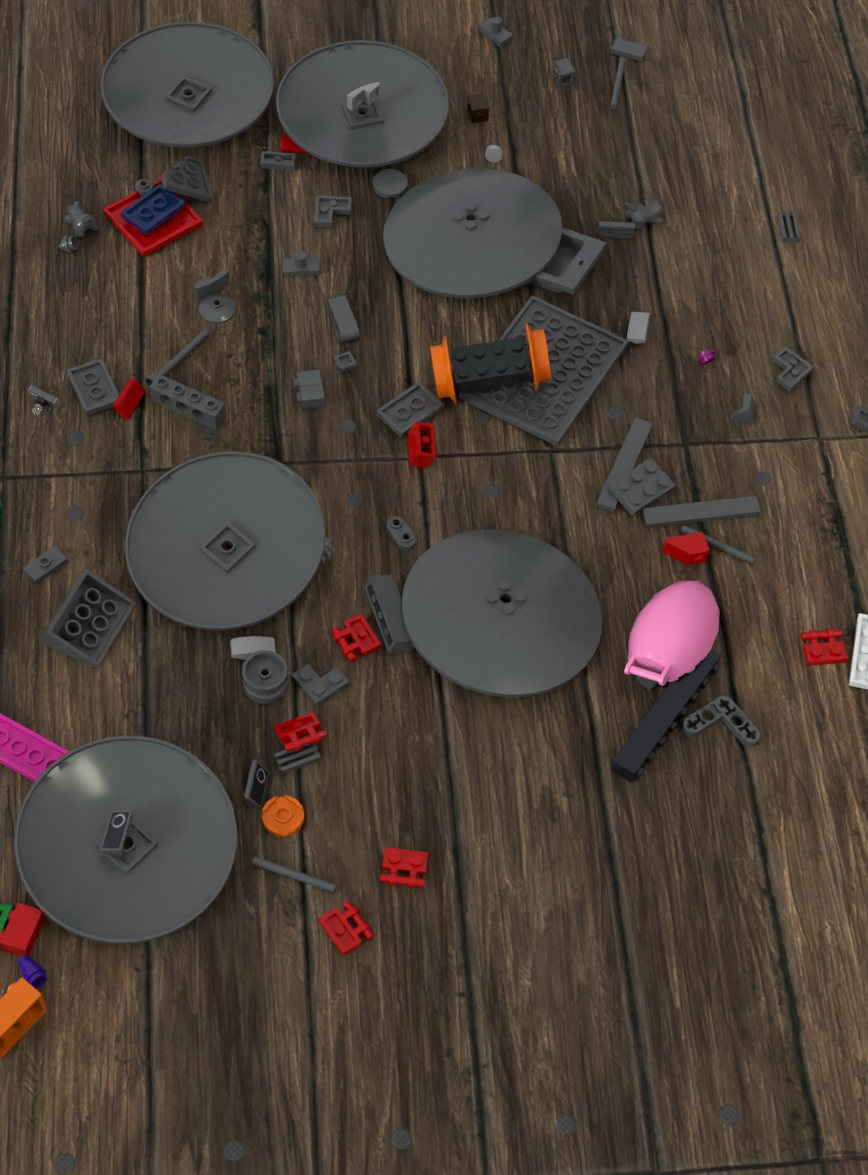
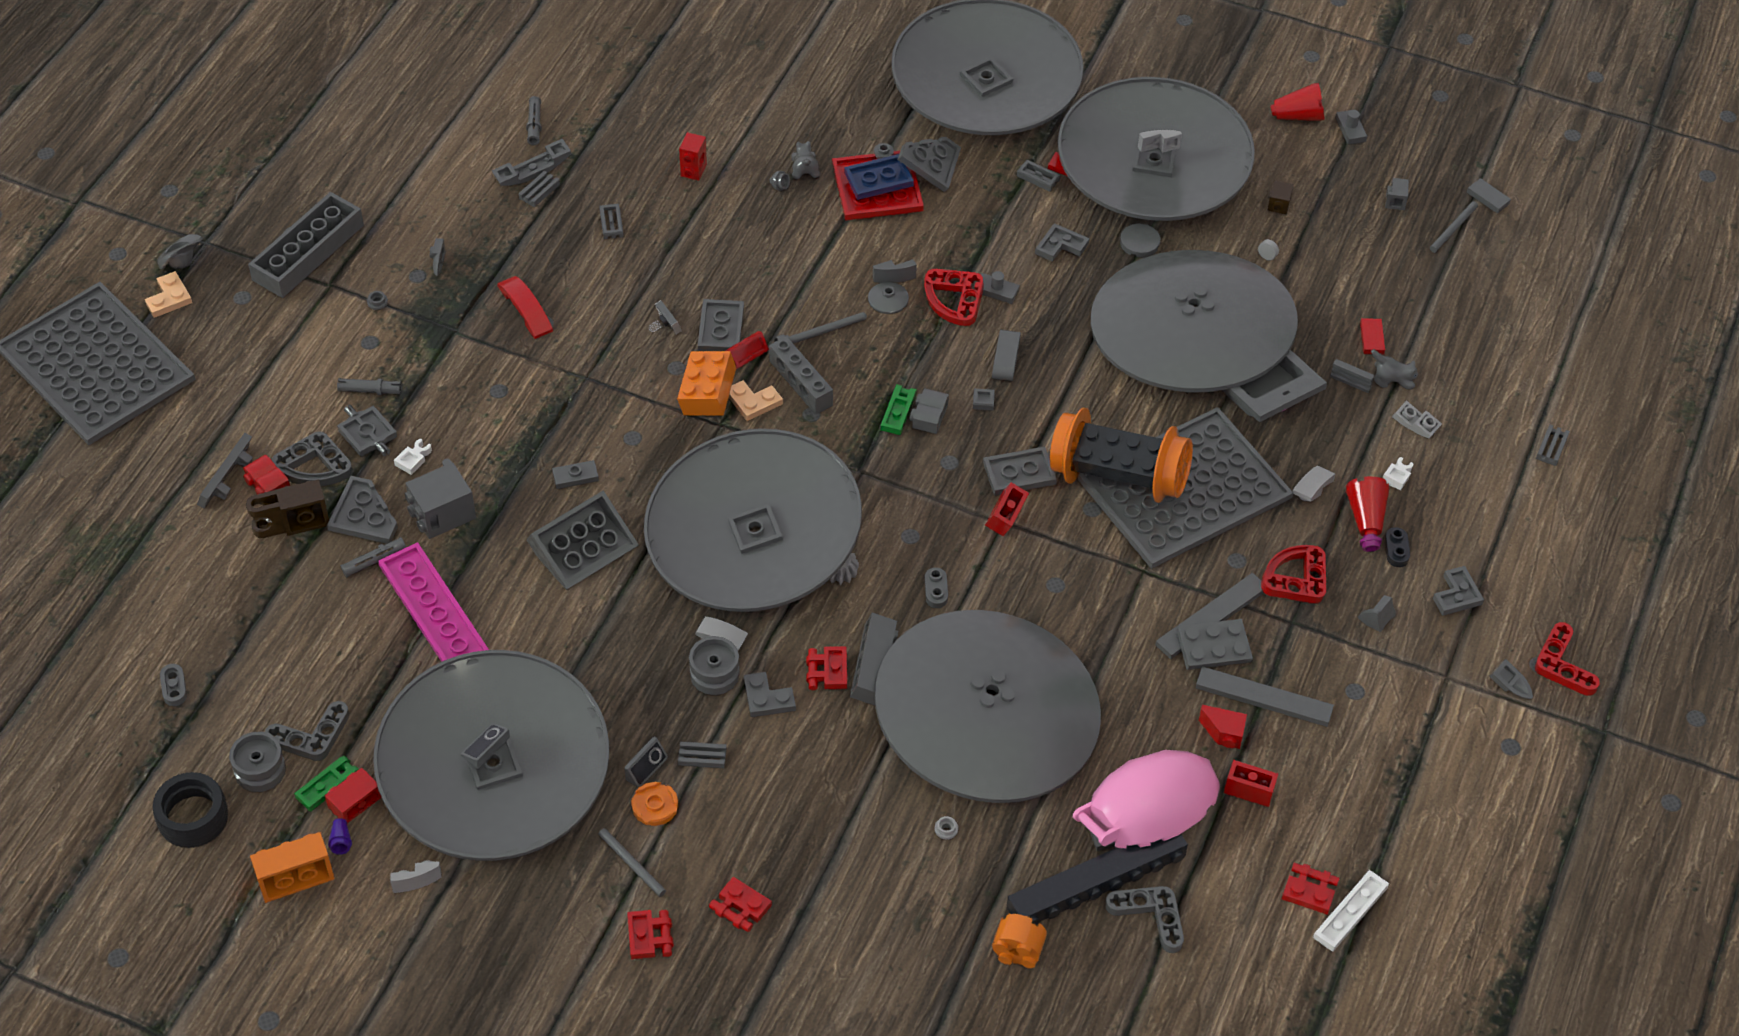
camera: 30 degrees right, 5 degrees down
red plate [274,712,326,752] -> none
dark grey bar [681,525,756,564] -> none
none -> light grey slope [390,860,442,893]
none -> orange brick [677,351,736,416]
none -> light nougat plate [728,380,783,421]
none -> green plate [880,384,917,435]
none -> red beam [924,269,984,326]
none -> light grey plate [935,816,958,839]
none -> orange brick [992,914,1047,968]
none -> red brick [1224,760,1278,807]
none -> red beam [1261,545,1326,603]
none -> red cone [1271,83,1325,121]
none -> red cone [1346,476,1390,537]
none -> red tile [1360,318,1385,355]
none -> white plate [1383,457,1413,490]
none -> black plate [1385,527,1410,567]
none -> light grey slope [1392,400,1442,438]

